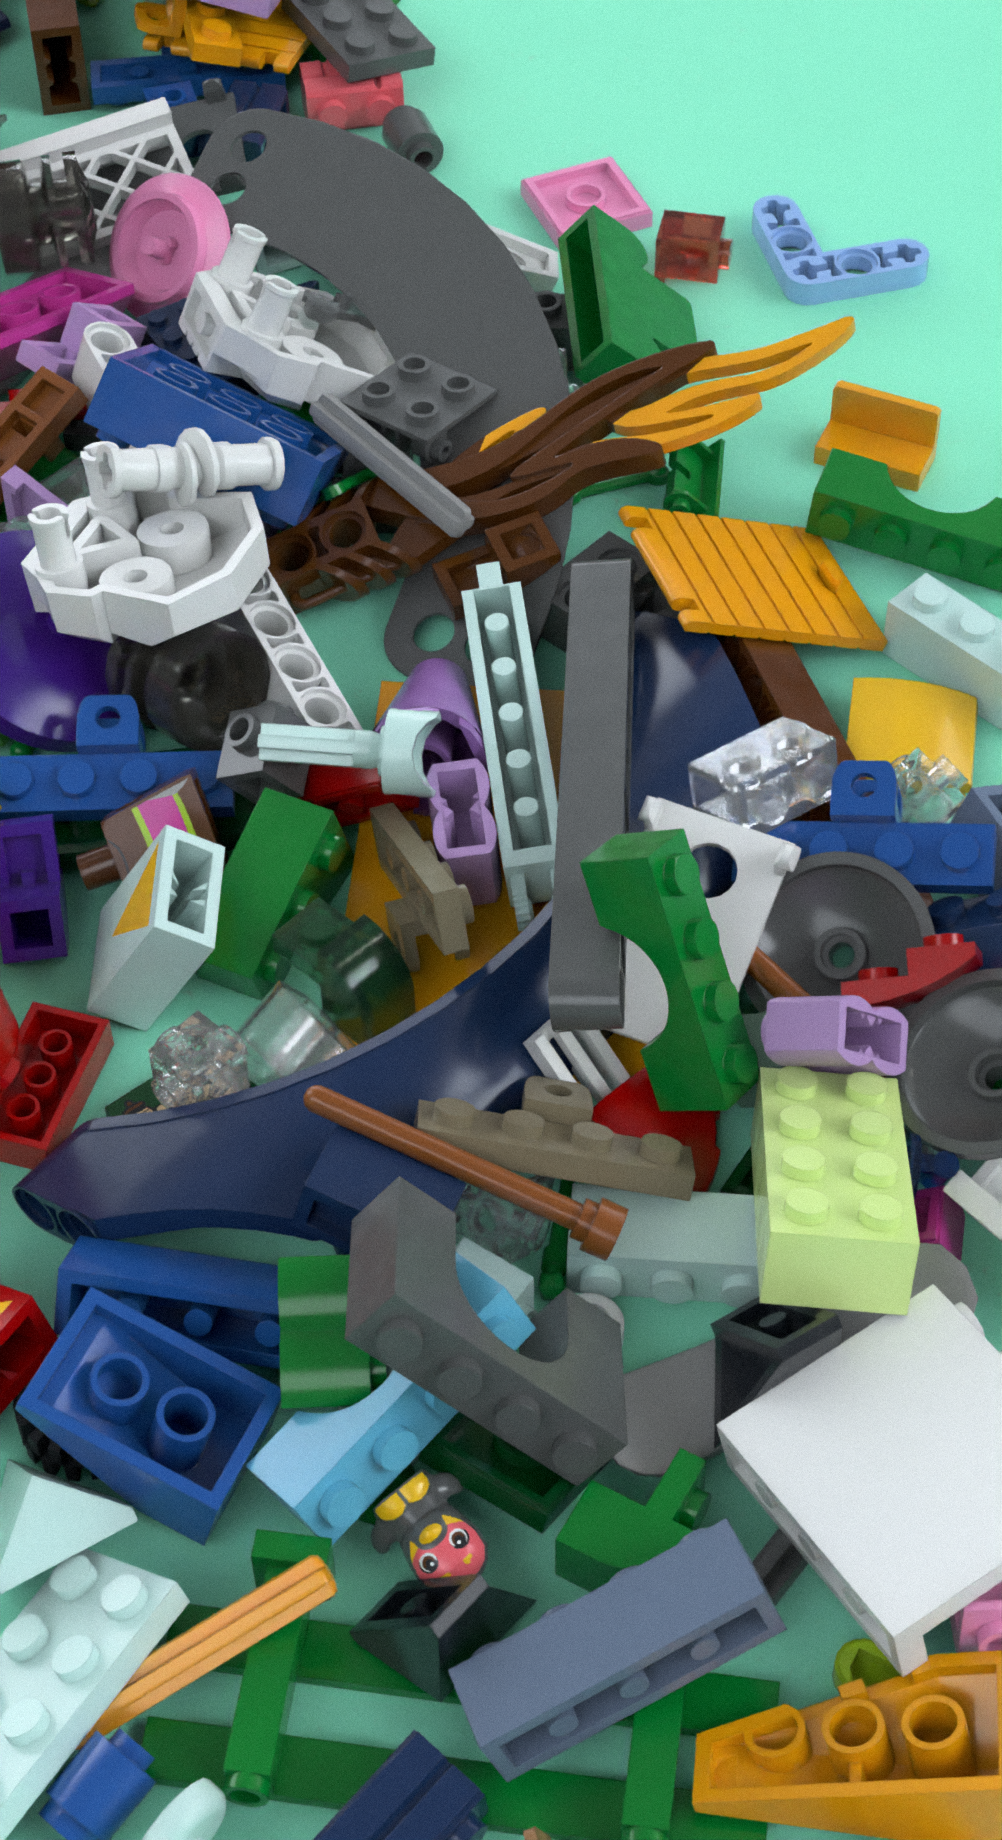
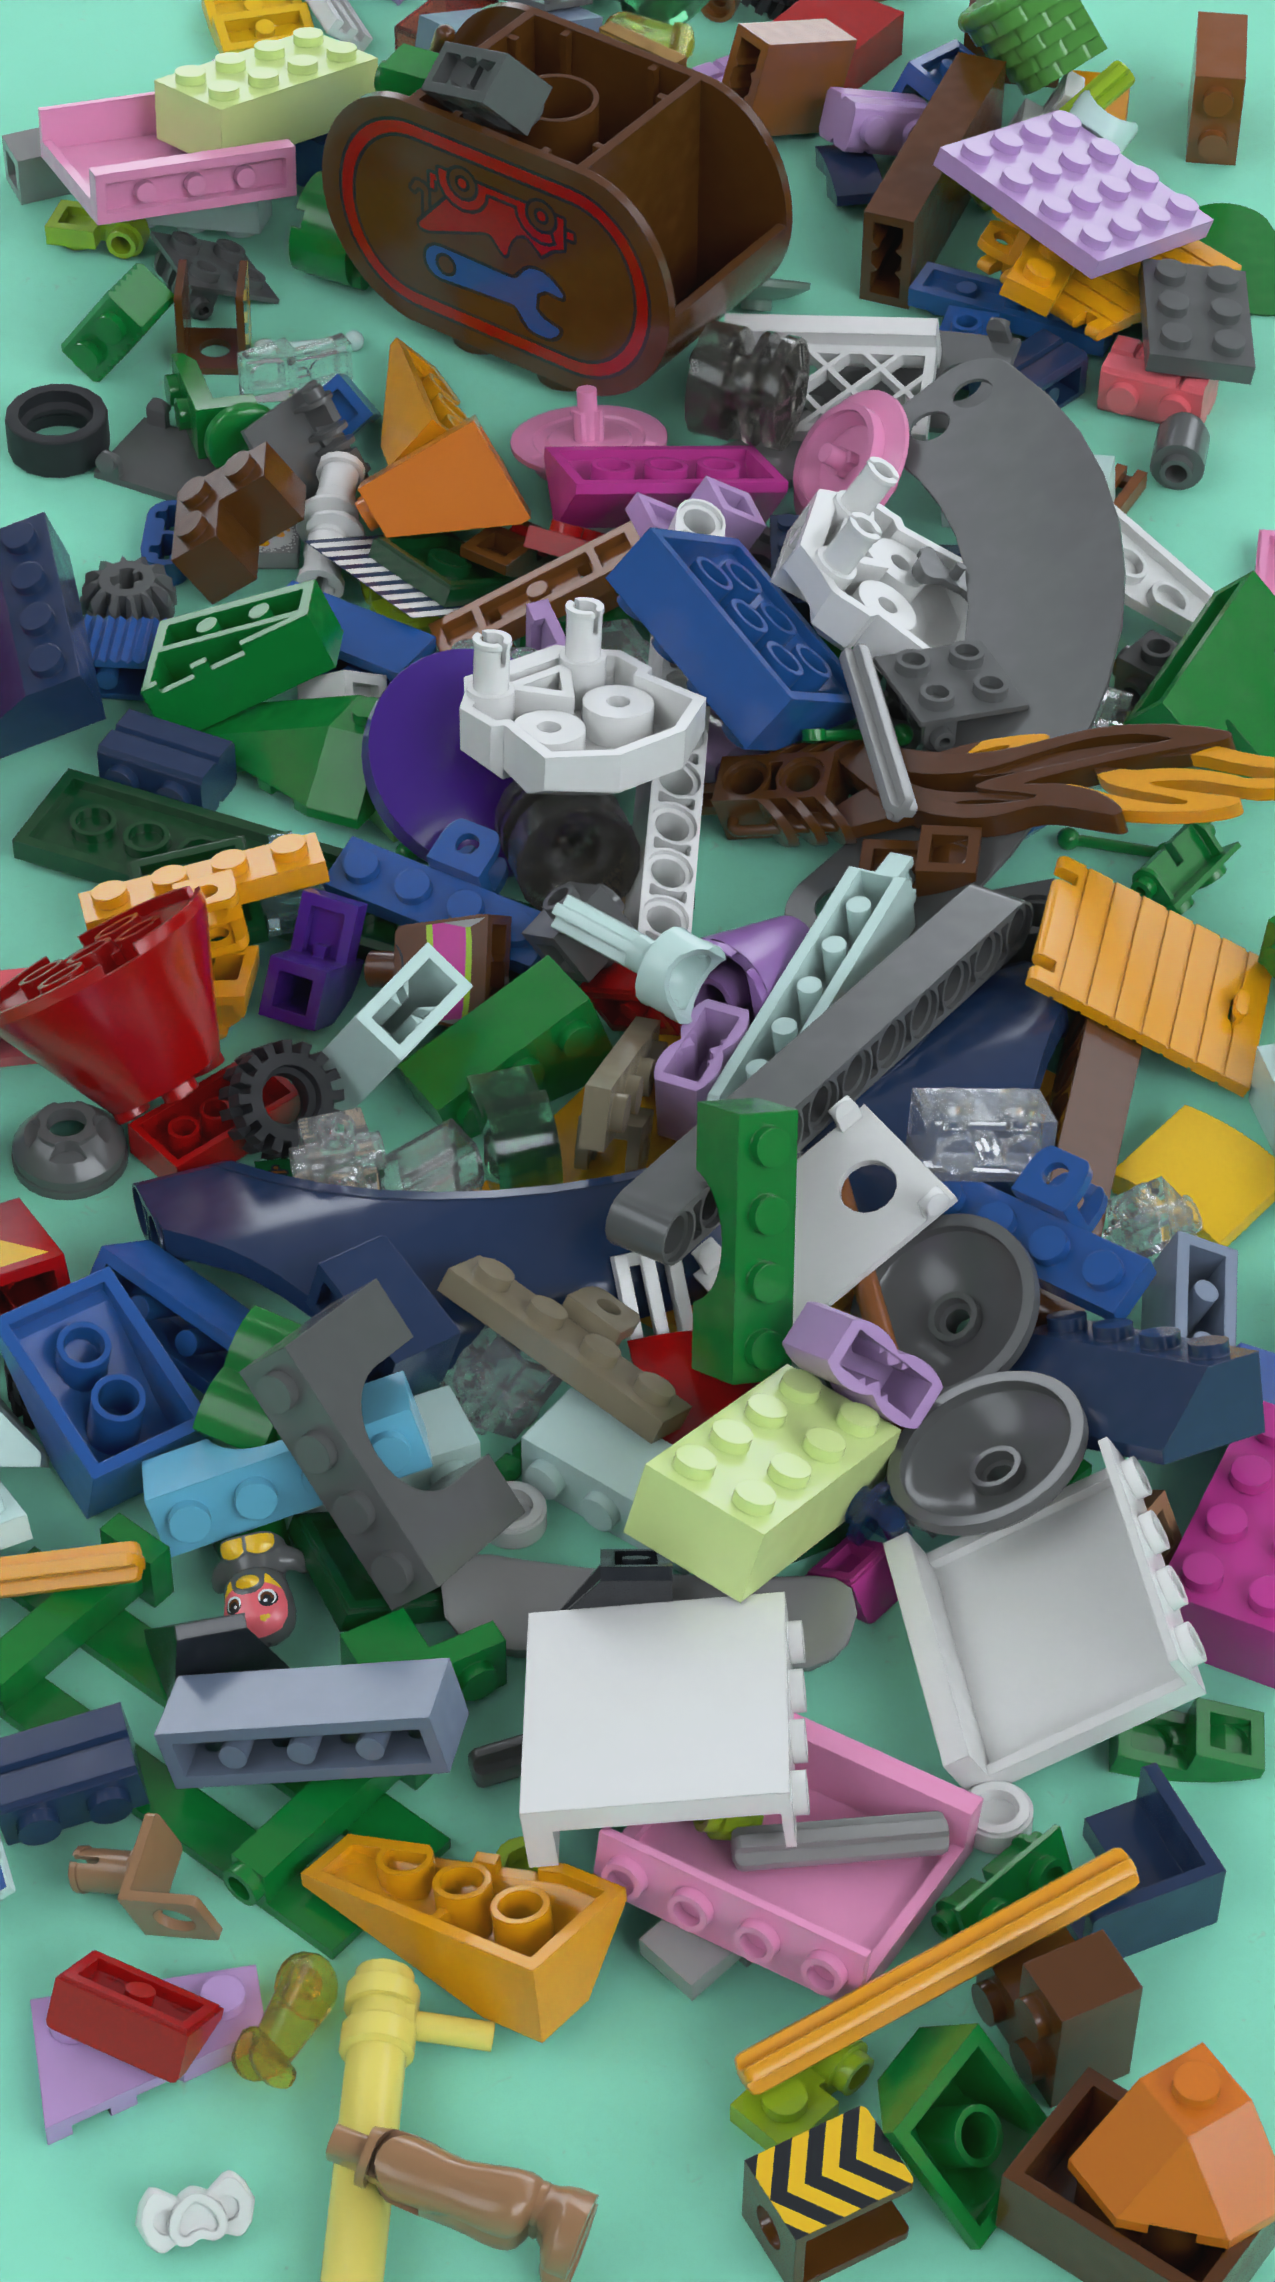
camera: 30 degrees right, 5 degrees down
white piece [95,427,285,507] -> none
dark orange piece [303,1085,629,1261] -> none
red slope [840,933,983,1010] -> none
none -> black tyre [218,1039,345,1160]

